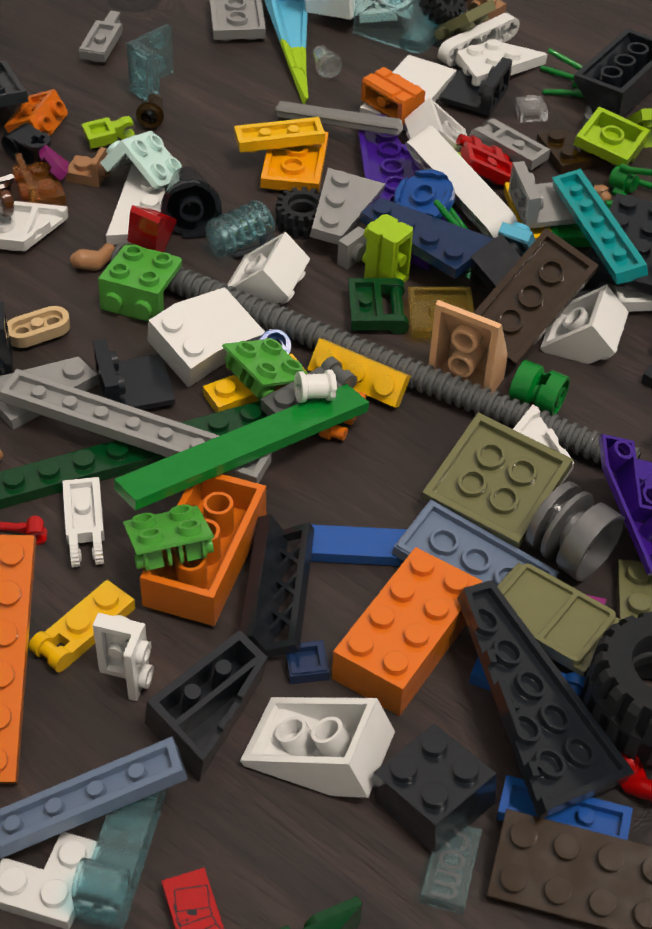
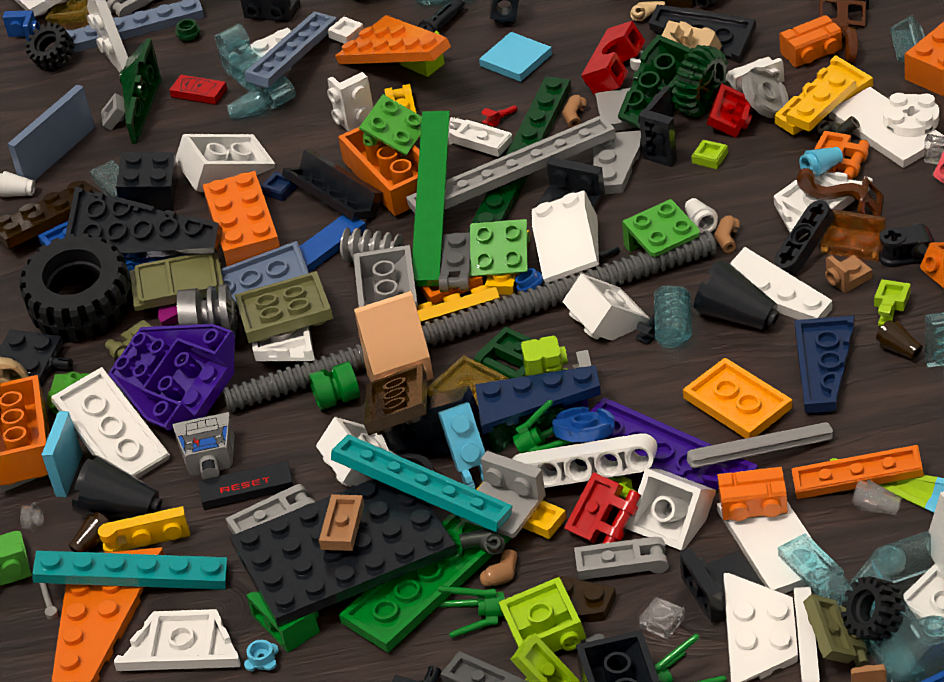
camera: 140 degrees right, 5 degrees down
tan plate [7,306,70,348] -> none
magenta tile [39,144,69,180] -> none
light aqua bracket [100,131,182,190] -> none
red slope [127,205,177,252] -> none
black wedge [144,630,268,782] -> none
yellow plate [234,117,325,153] -> none
black tyre [275,187,321,240] -> none
white bush [294,369,337,403] -> none
light grey wing [310,168,385,245] -> none
none -> clear light blue cone [226,90,267,120]
none -> light grey piece [340,227,403,263]
none -> light grey slope [353,245,418,307]
none -> white cone [685,198,718,234]
none -> black beam [774,200,834,275]
none -> clear light blue hinge [777,533,851,606]
none -> orange tile [792,445,924,499]
none -> dark blue wing [794,315,855,413]

